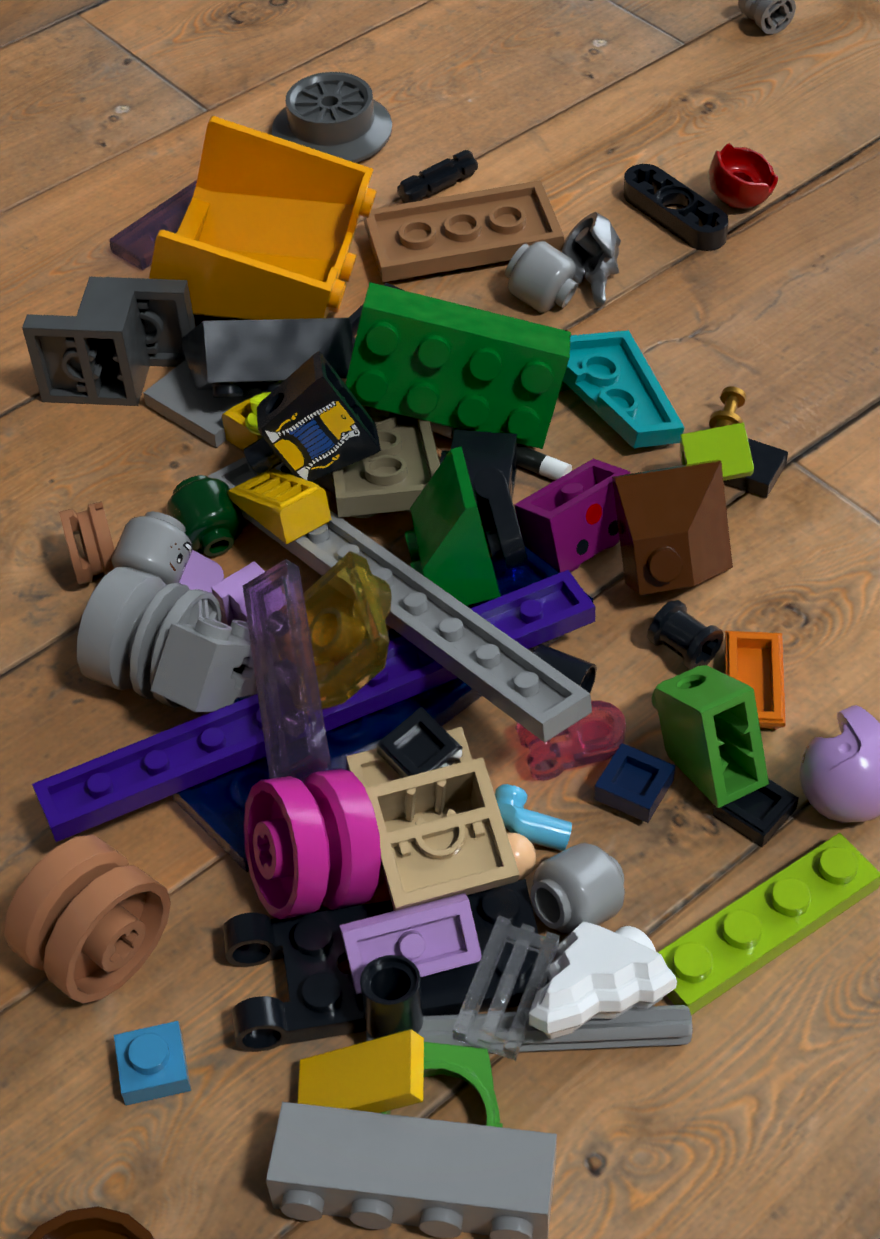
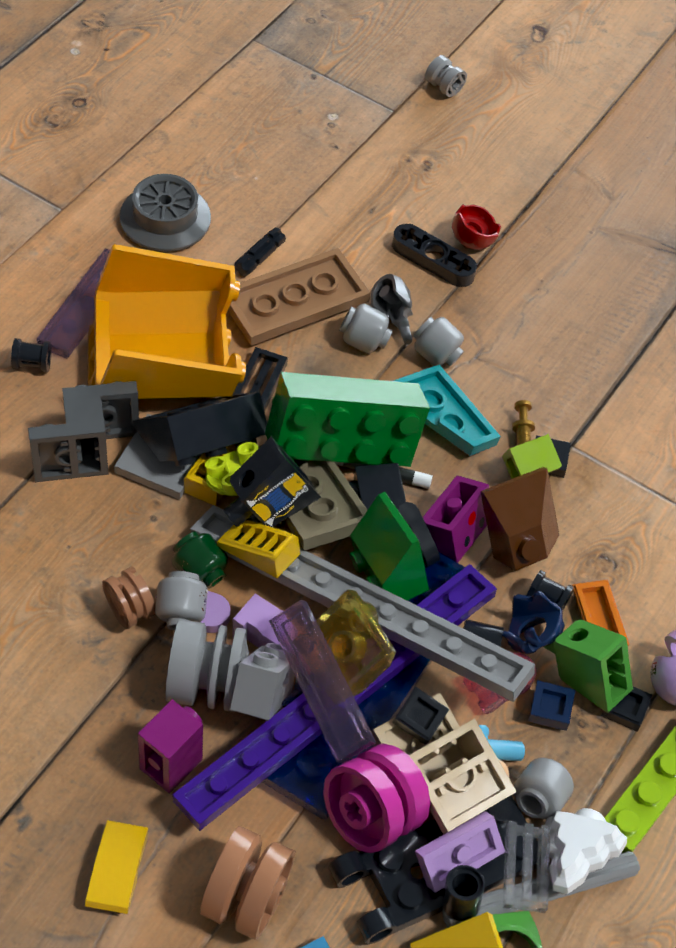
camera: 25 degrees left, 5 degrees up
none -> black bush [11,338,52,372]
none -> magenta brick [137,699,203,794]
none -> light grey head [413,317,464,366]
none -> dark blue piece [502,591,565,654]

